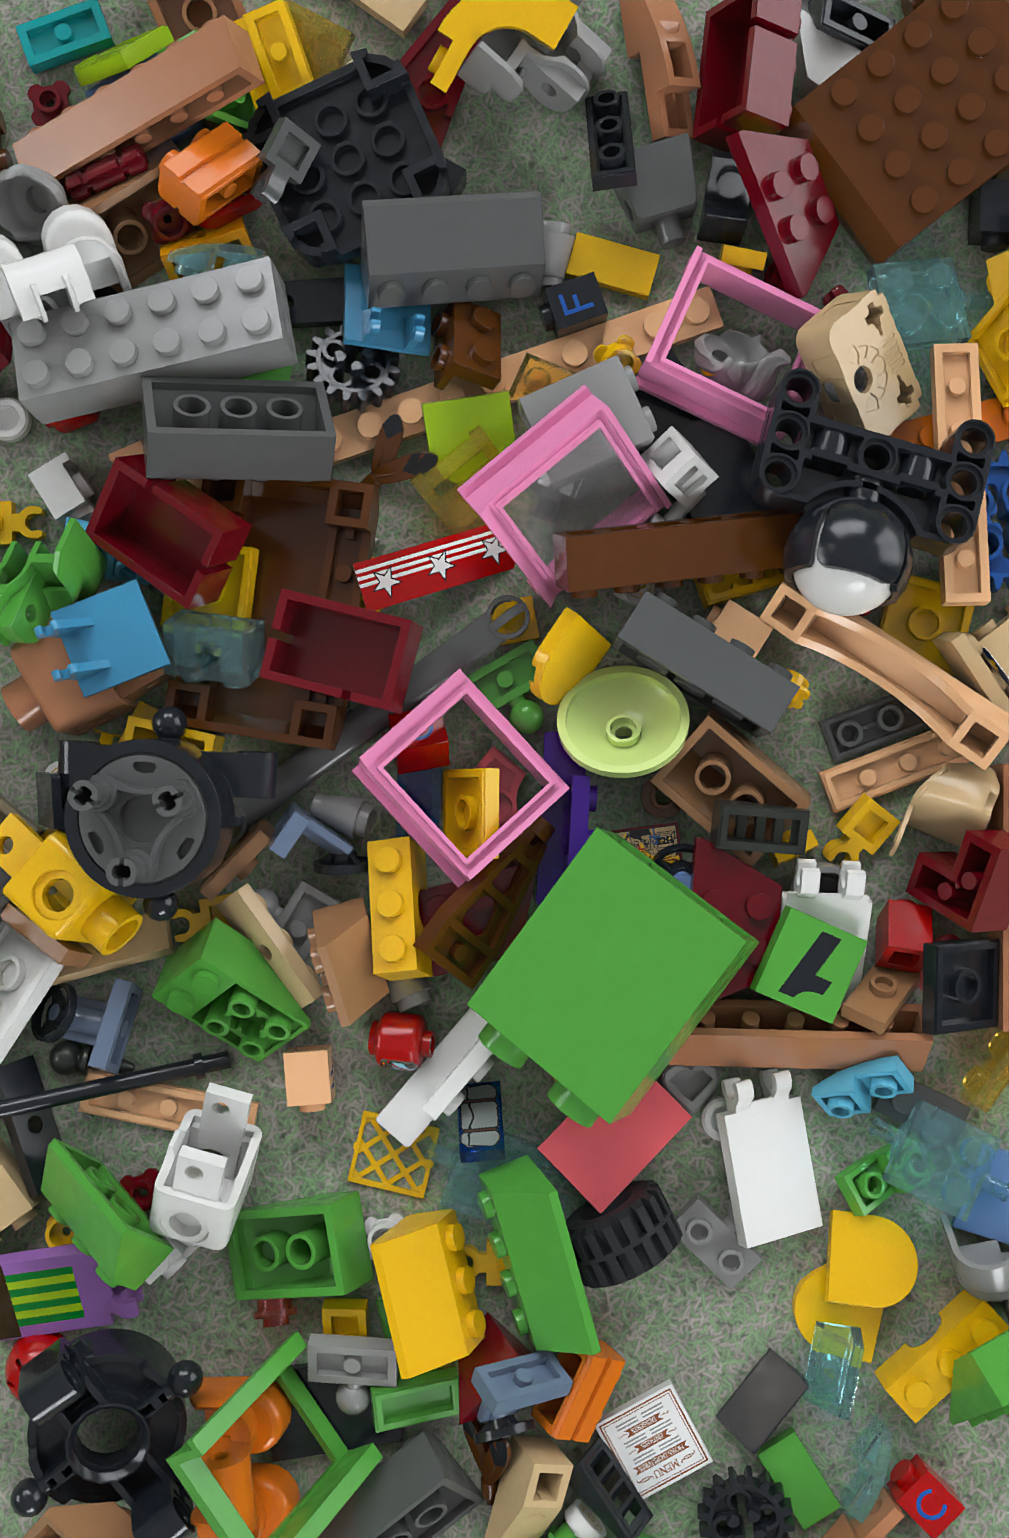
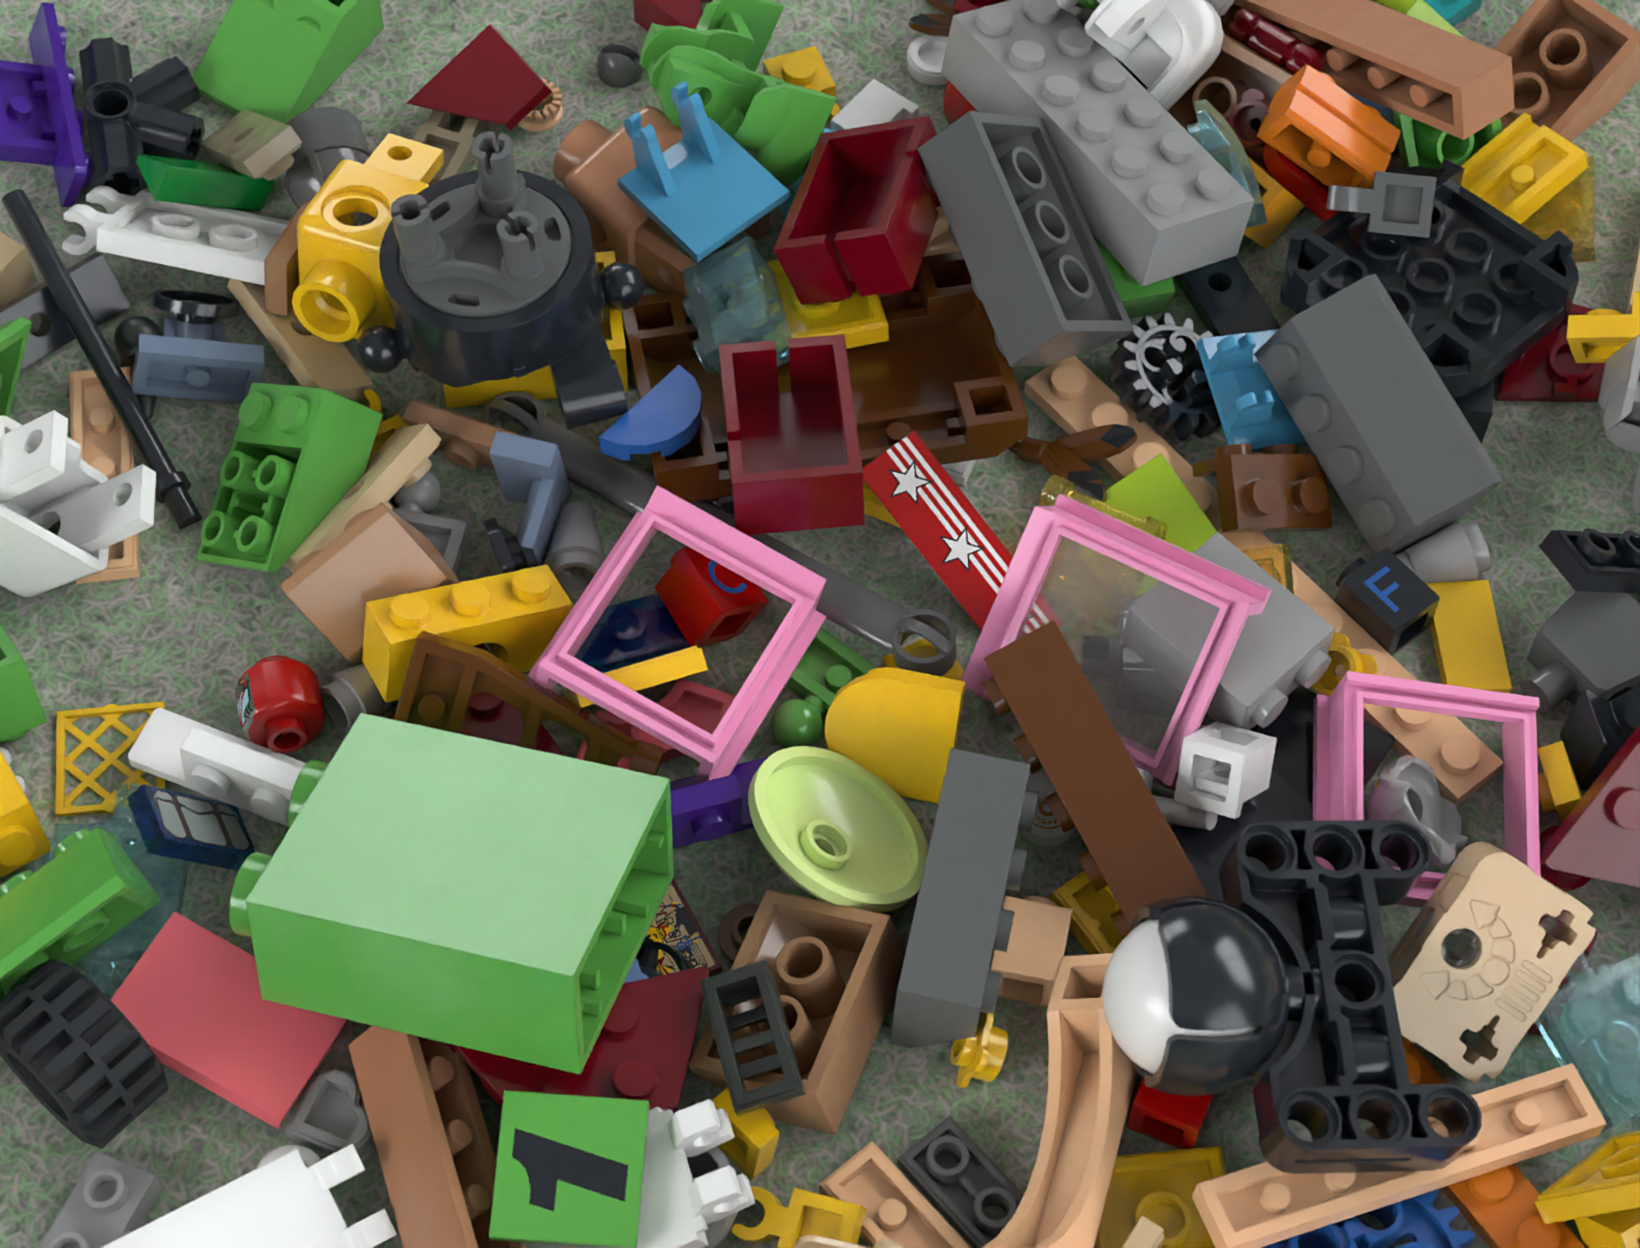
camera: 70 degrees right, 30 degrees down
light nougat brick [283,1044,336,1112] -> none
none -> blue tile [599,365,702,460]

